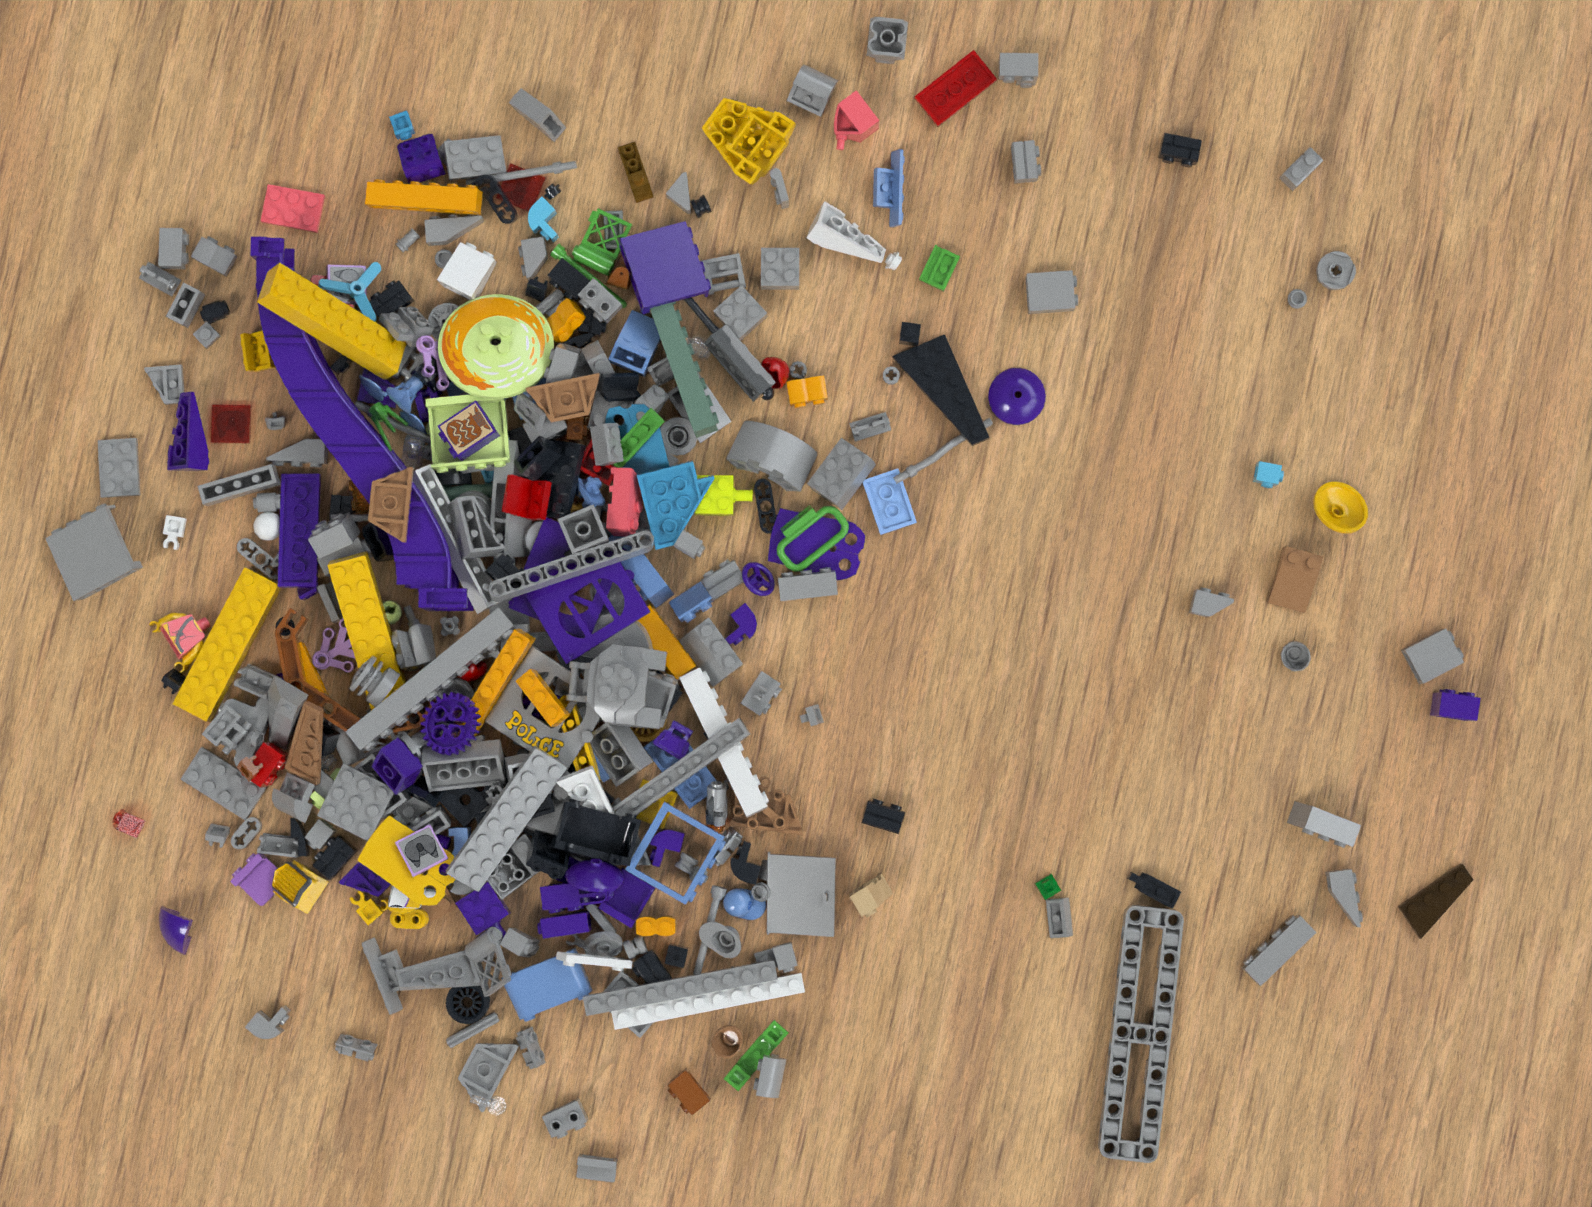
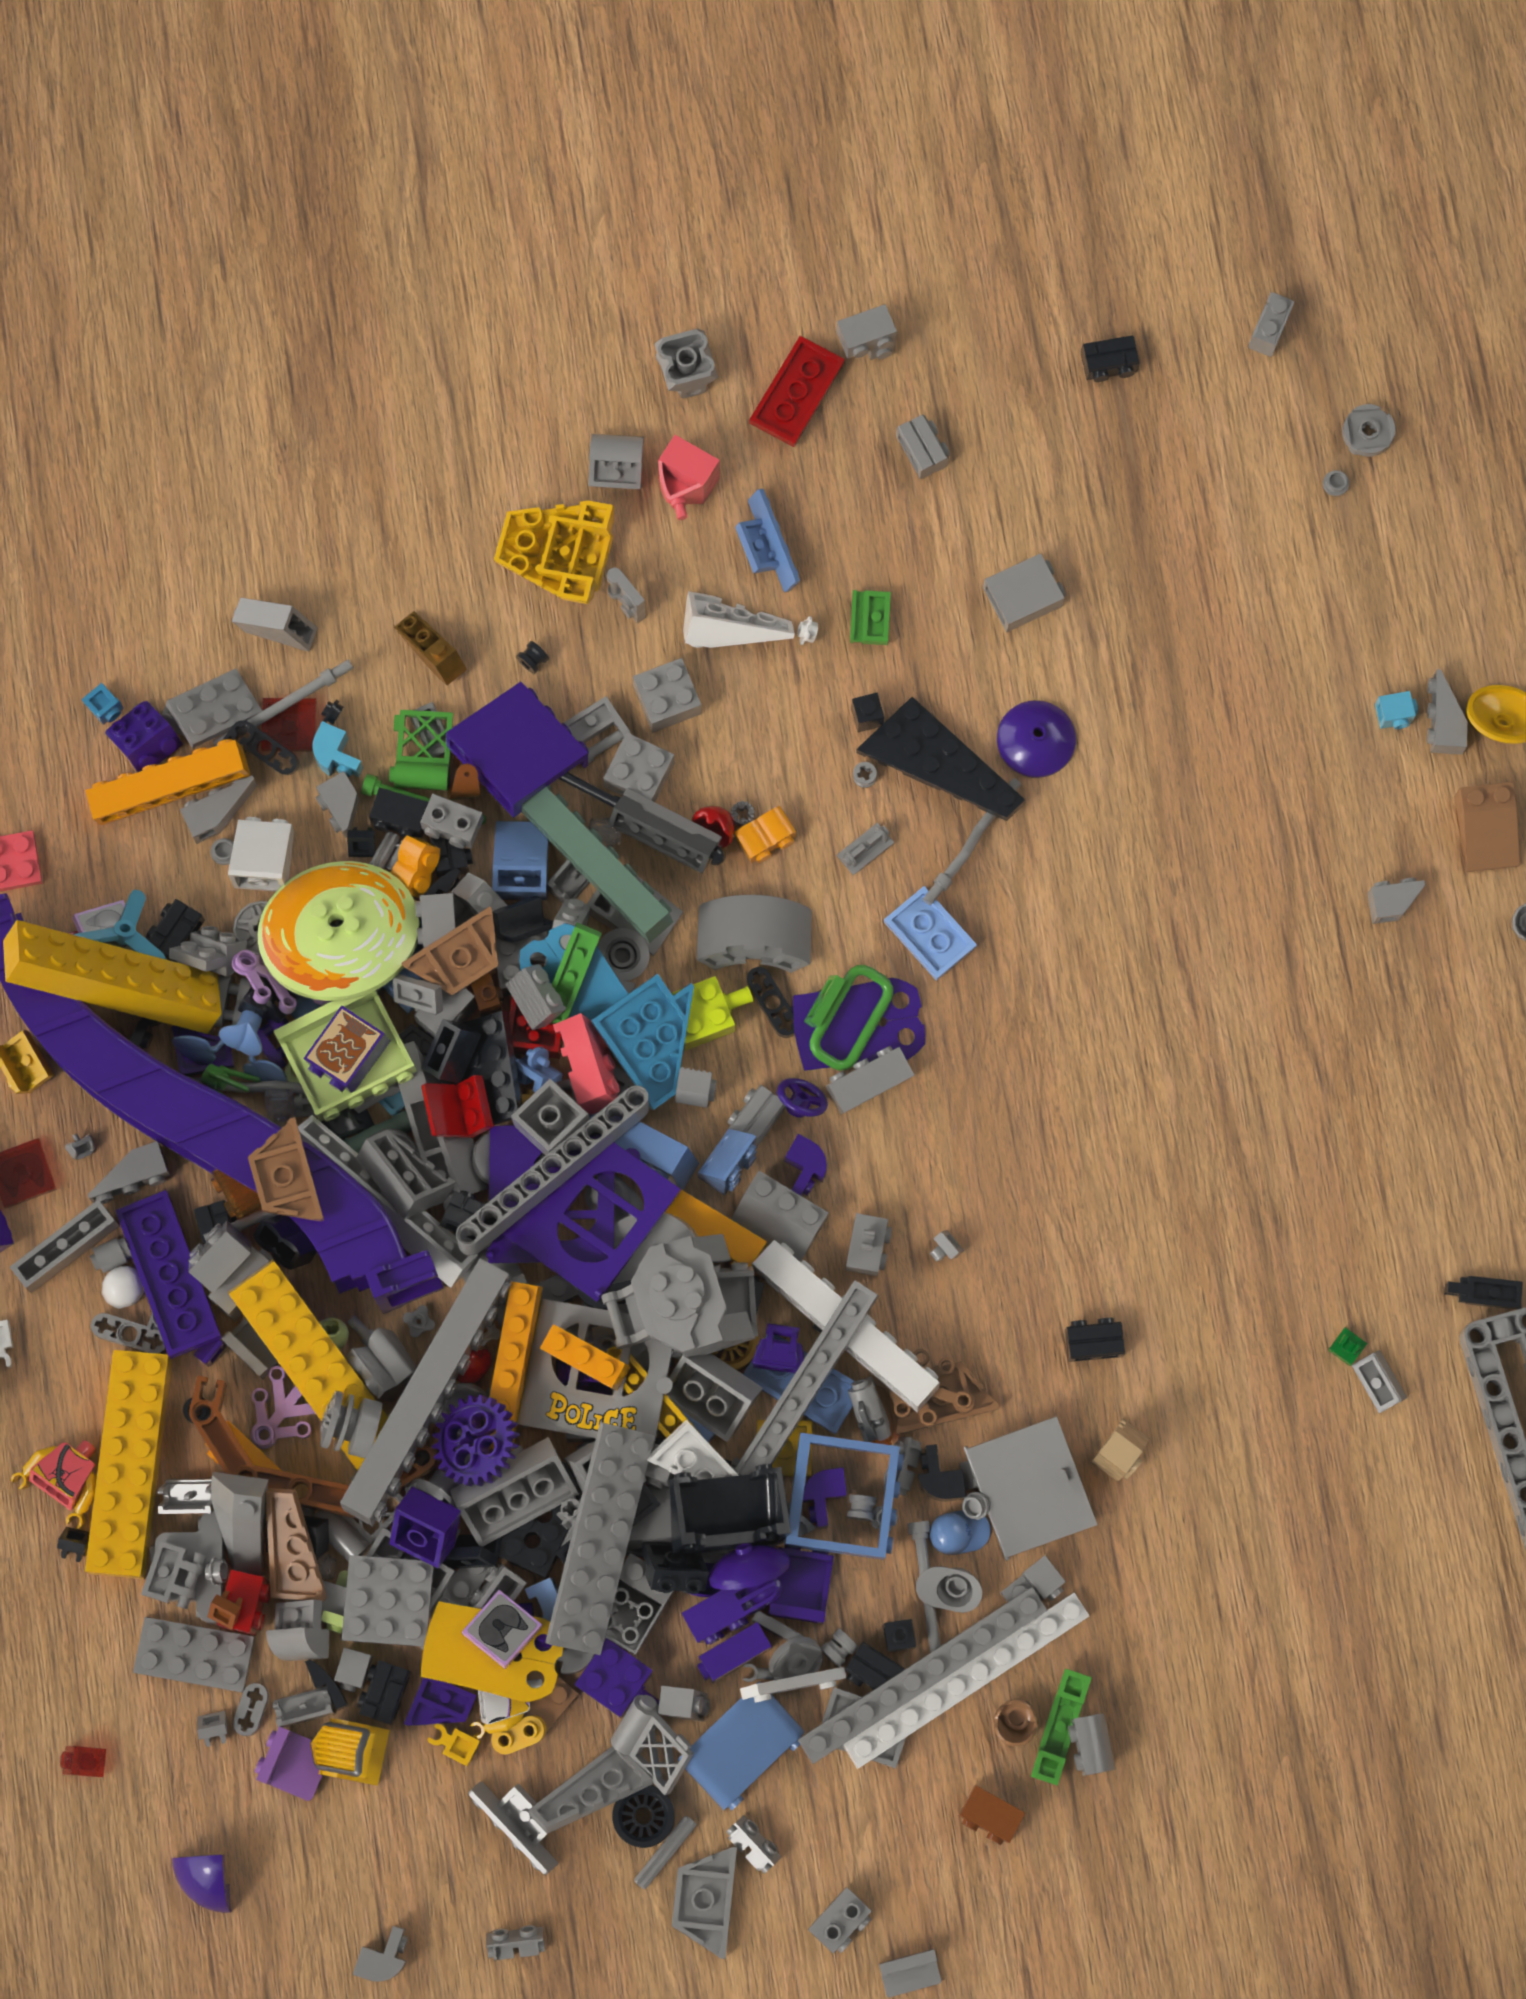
camera: 30 degrees left, 10 degrees down
light grey pin [396,229,420,252] -> none
clear plate [470,1095,506,1115] -> none
light orange brick [636,915,676,936] -> none
light grey slope [666,172,691,214] -> none
light grey brick [807,438,876,510] -> none
none -> light grey slope [1426,669,1468,755]

